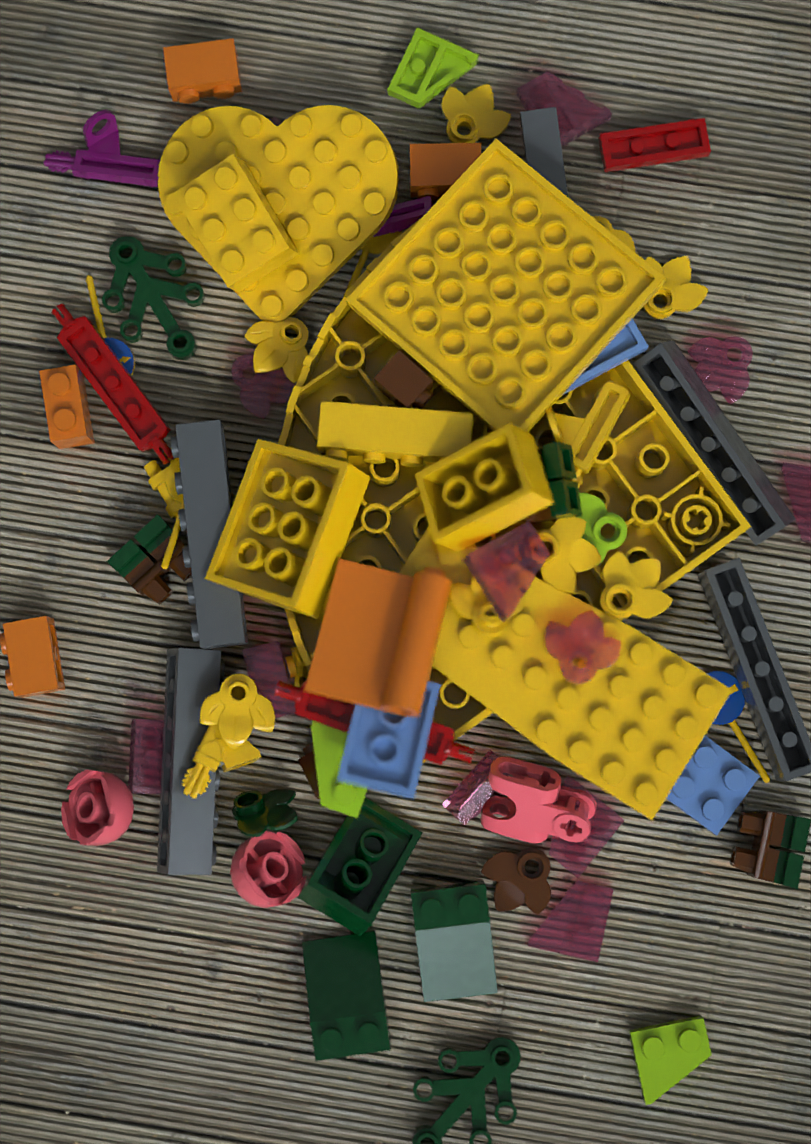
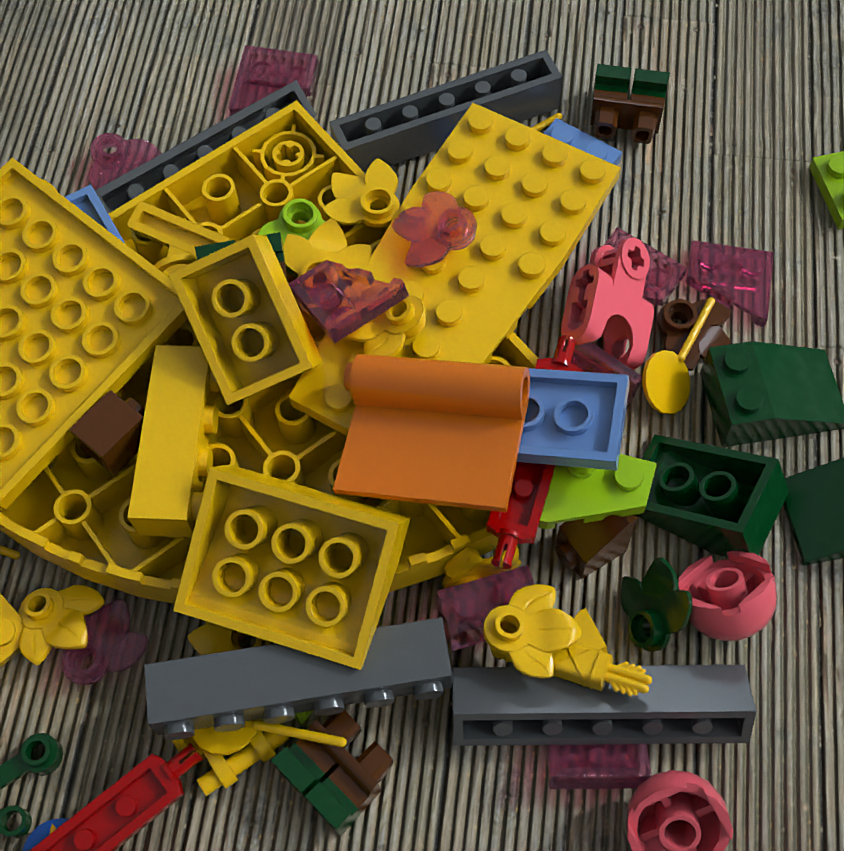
camera: 90 degrees left, 20 degrees down
none -> yellow piece [642,297,715,415]

